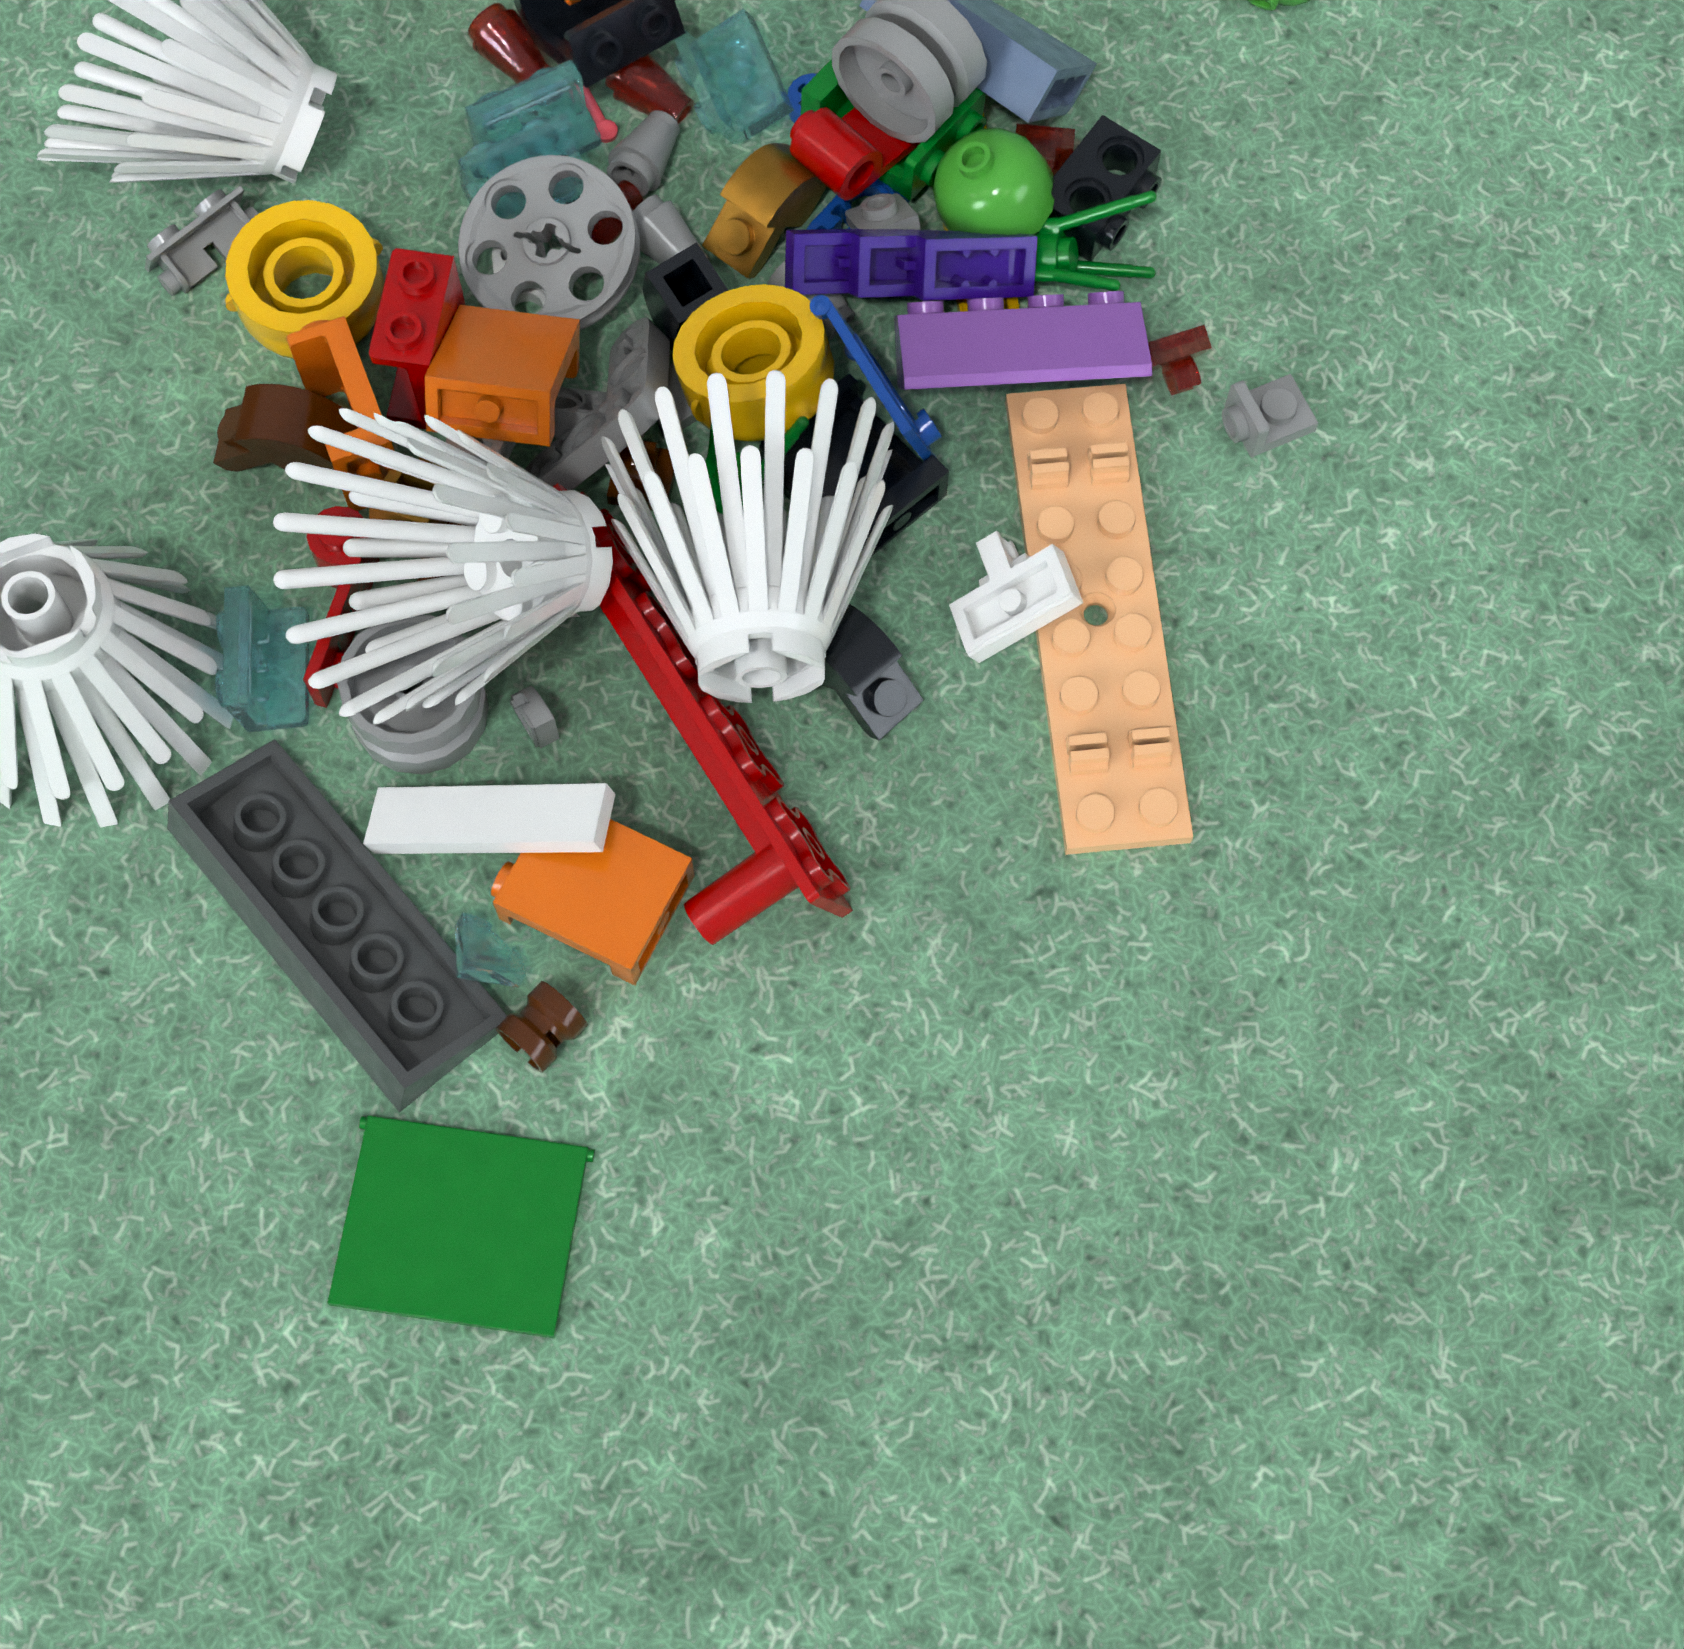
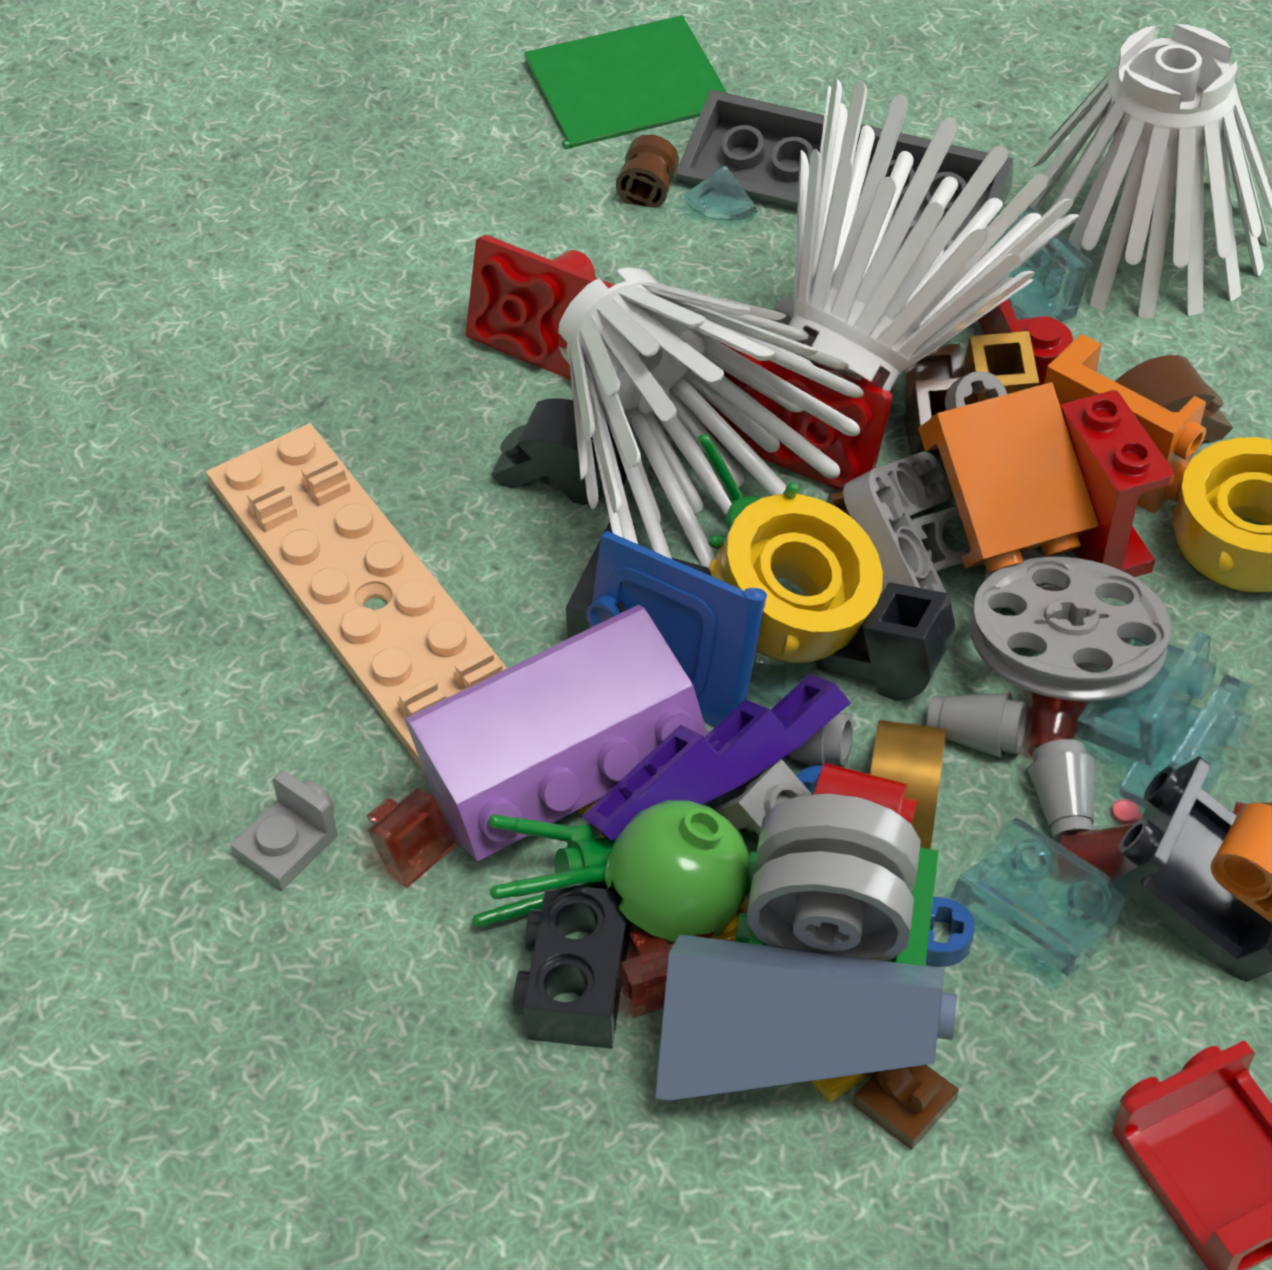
camera: 155 degrees right, 20 degrees down
white tile [363,783,615,854] -> none
orange panel [491,819,695,985] -> none
white hinge [949,531,1083,663] -> none

